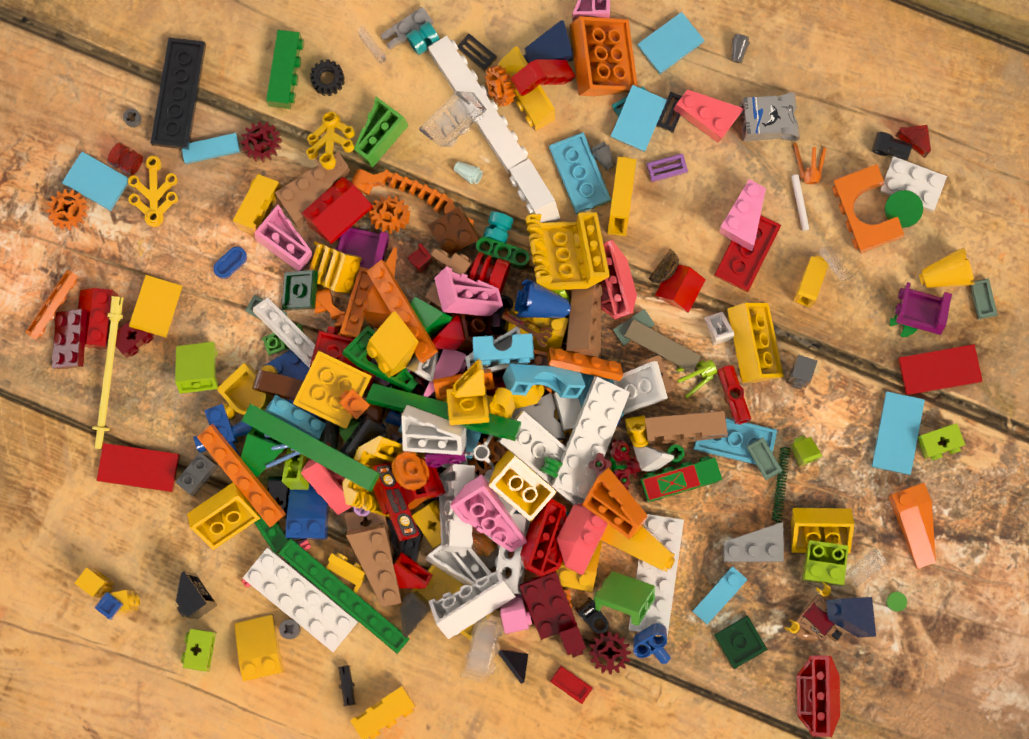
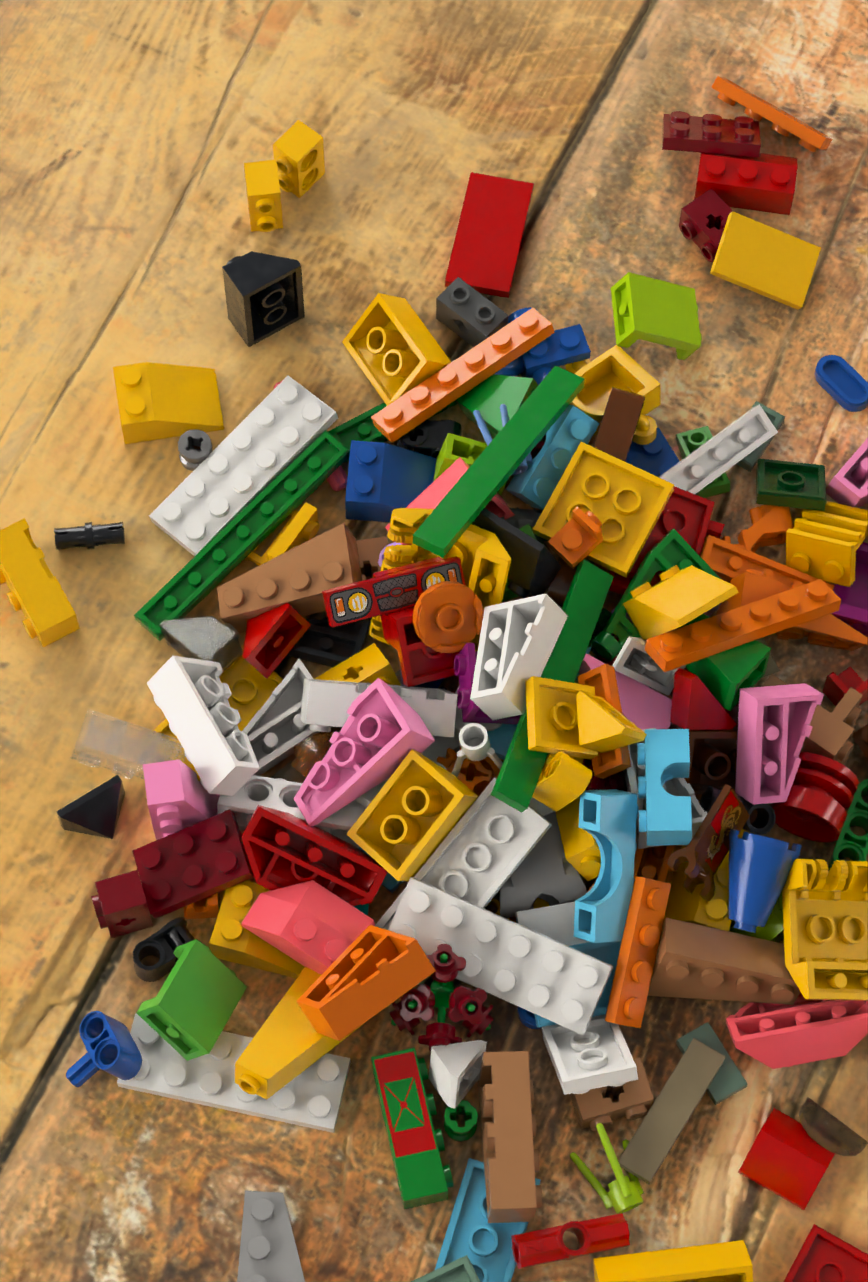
camera: 85 degrees right, 15 degrees down
light yellow bar [92,296,124,449] -> none
blue tile [94,592,123,620] -> none
lime brick [181,629,216,672] -> none
green wheel [539,456,563,478] -> none
red tile [550,666,593,704] -> none
dark red gear [588,632,631,675] -> none
yellow piece [625,415,649,447] -> none
medium azure slope [692,566,748,624] -> none
white slope [704,312,734,346] -> none
dark green tile [714,615,768,669] -> none

